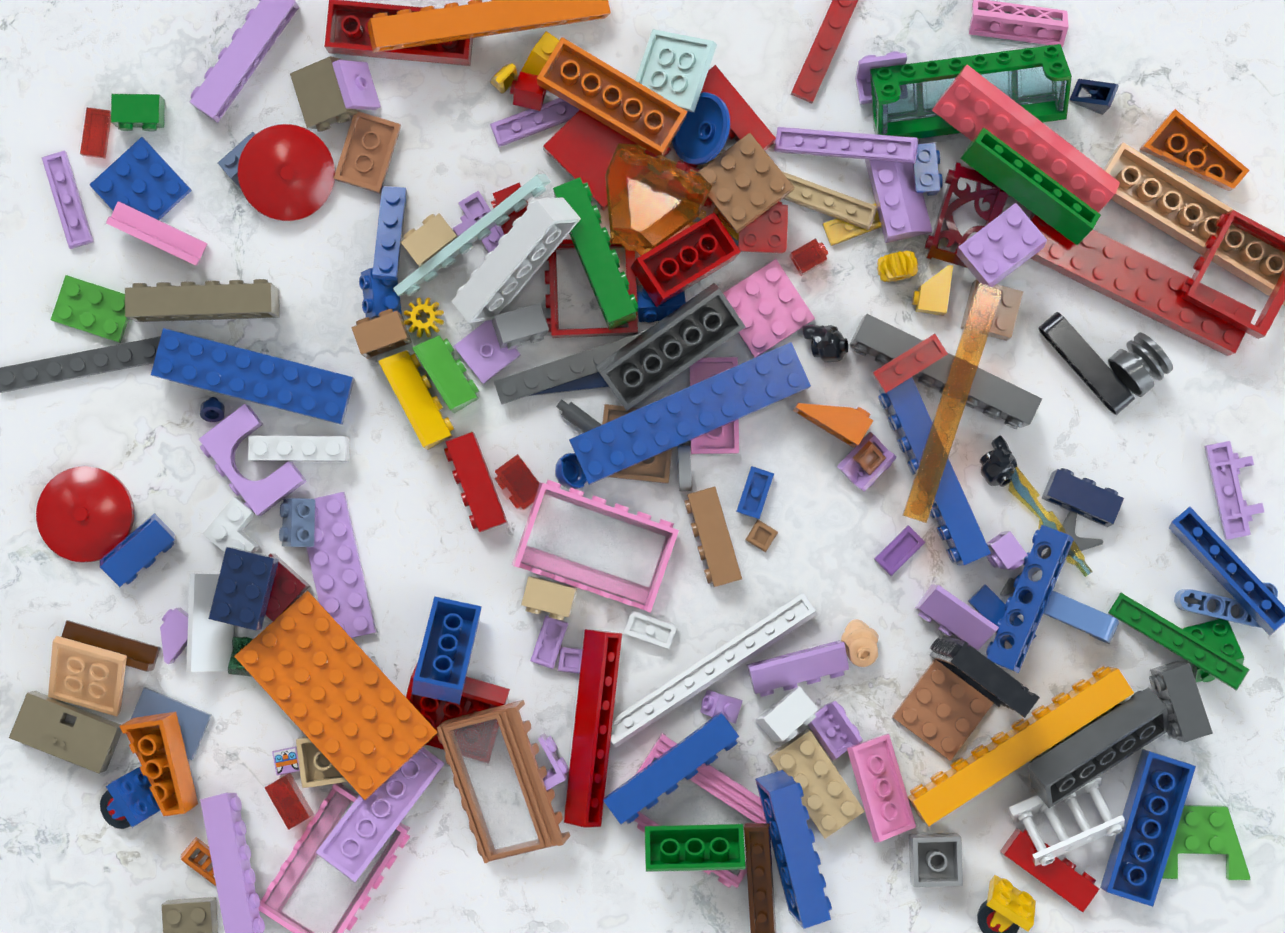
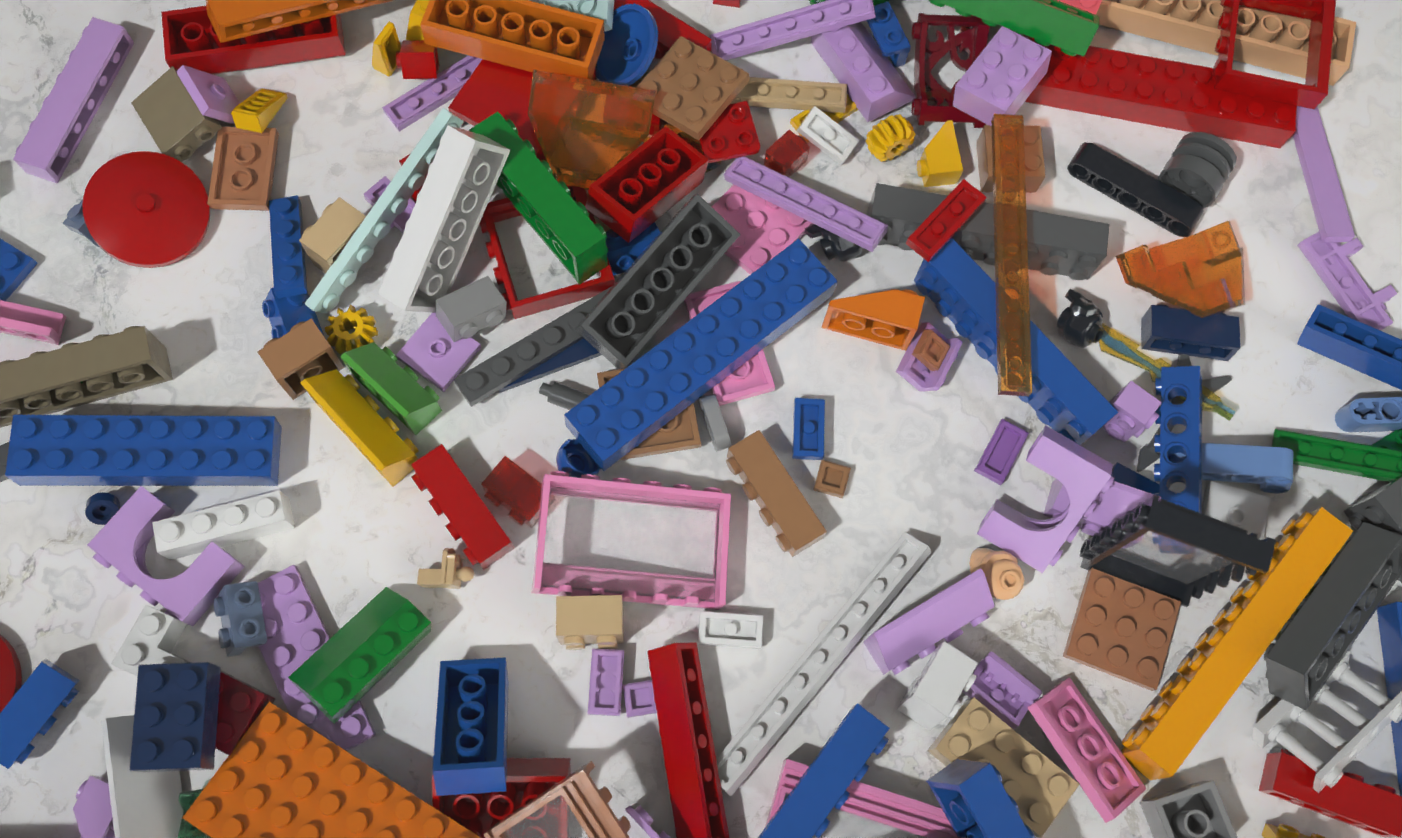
camera: 20 degrees left, 15 degrees down
lavender bracket [701,690,743,724] -> none
none -> yellow slope [231,88,288,133]
none -> green slope [288,587,432,724]
none -> tan piece [417,548,475,589]
none -> lavender tile [724,156,888,252]
none -> white plate [796,106,859,165]
none -> lavender arch [977,425,1114,573]
none -> clear orange panel [1116,221,1245,318]
none -> white plate [1202,481,1270,540]
none -> lavender tile [1293,106,1355,242]

